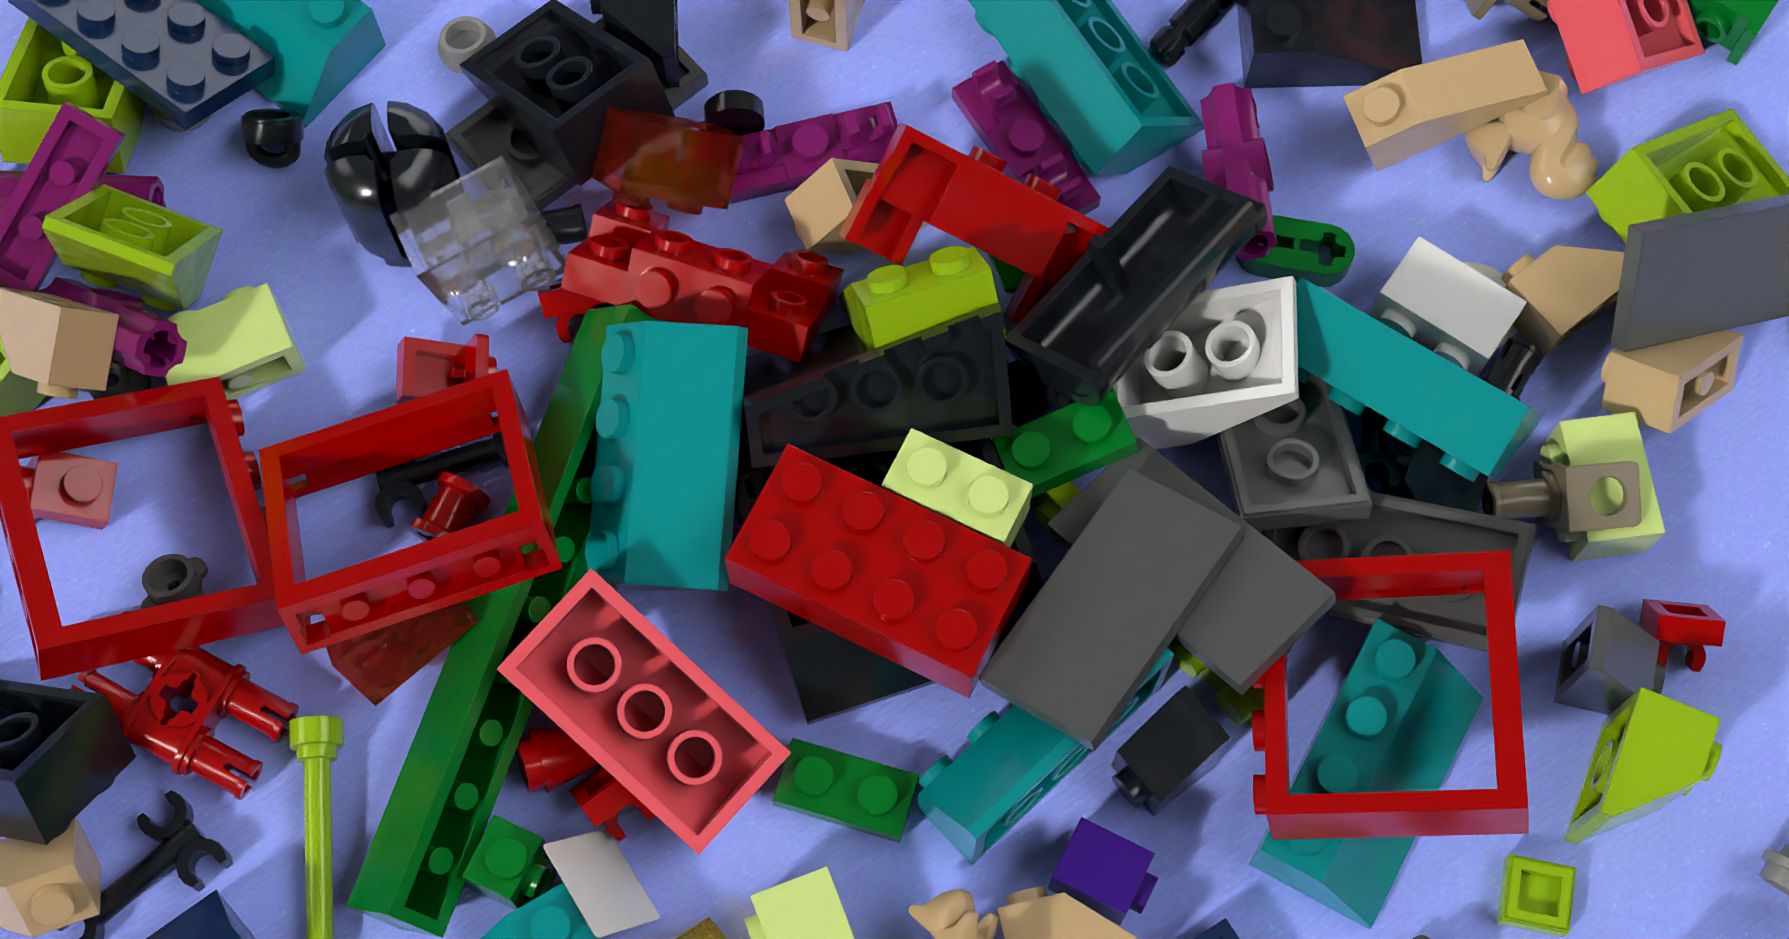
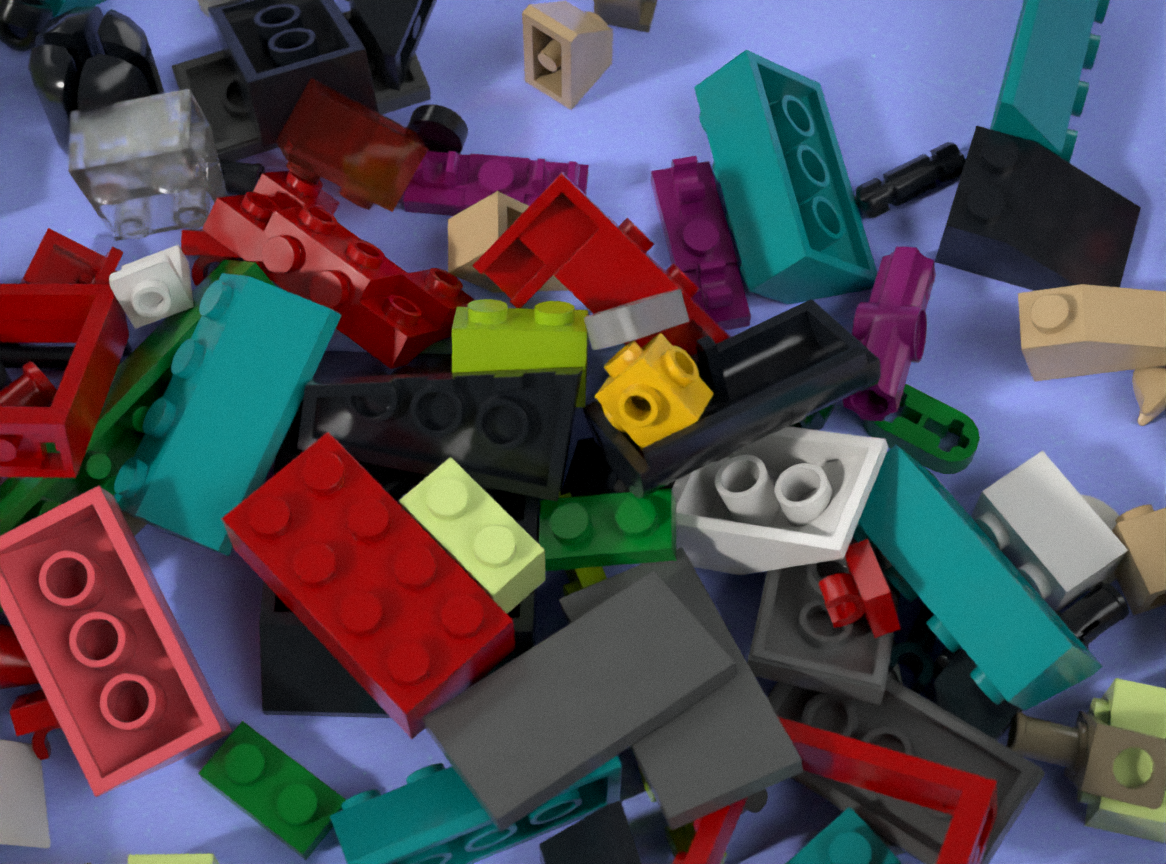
camera: 20 degrees right, 5 degrees down
none -> white bracket [109,244,194,329]
none -> light grey beam [584,289,689,350]
none -> yellow brick [595,333,714,451]
none -> red tile [818,539,901,638]

